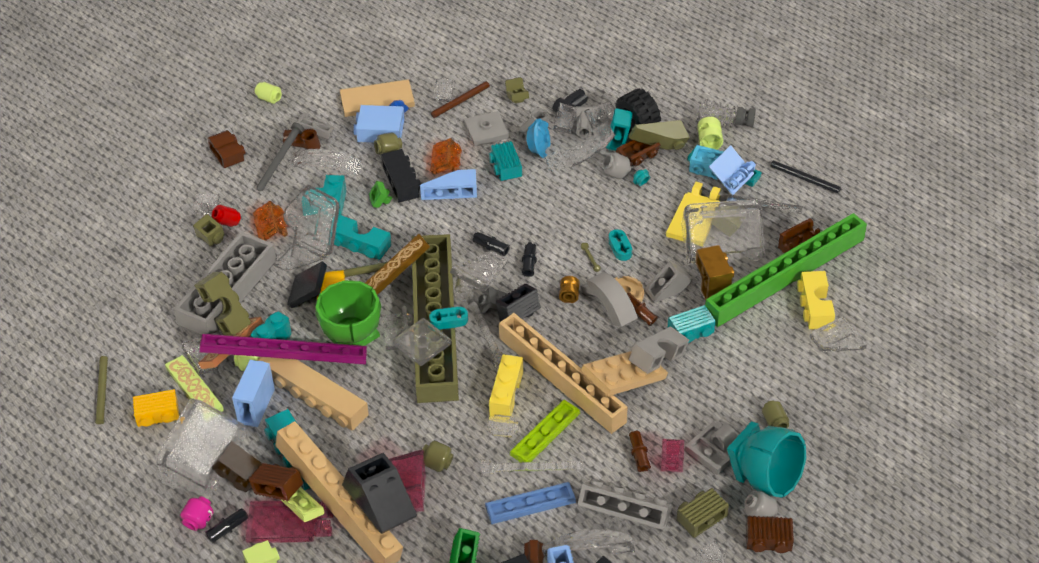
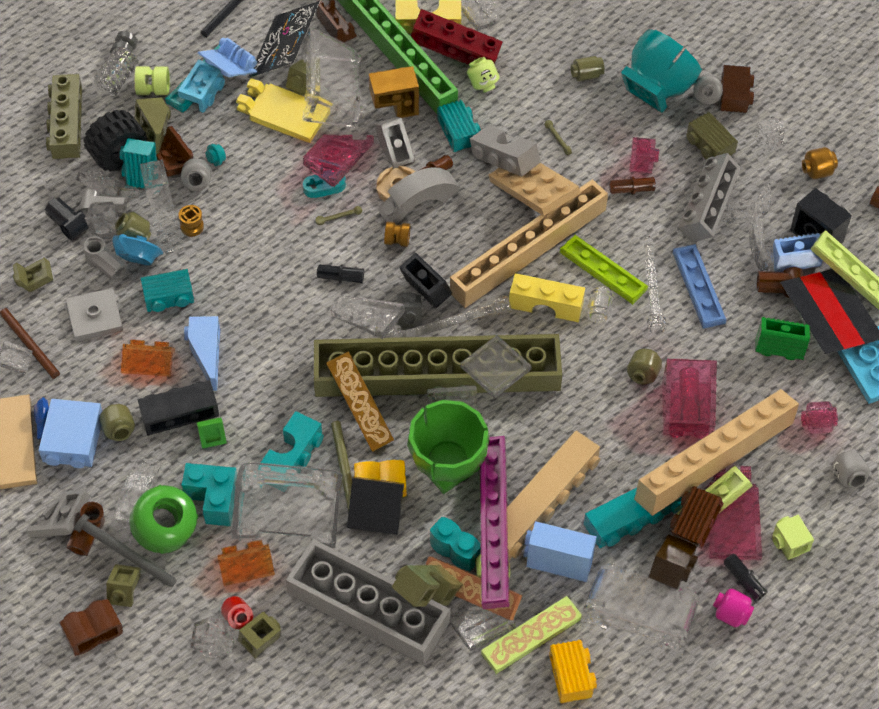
camera: 90 degrees left, 10 degrees up
black slope [342,453,417,534] -> none
teal beam [429,307,468,330] -> none
black axle [472,232,510,256] -> none
light grey plate [685,421,737,475] -> none
none -> olive brick [46,74,82,159]
none -> olive bracket [106,564,141,607]
none -> olive head [115,212,151,241]
none -> bright green piece [129,485,198,554]
none -> pearl gold wheel [179,205,204,237]
none -> clear pink wing [303,135,374,187]
none -> dark red brick [410,9,503,65]
none -> yellowish green head [467,57,500,92]
none -> olive hinge [544,120,572,155]

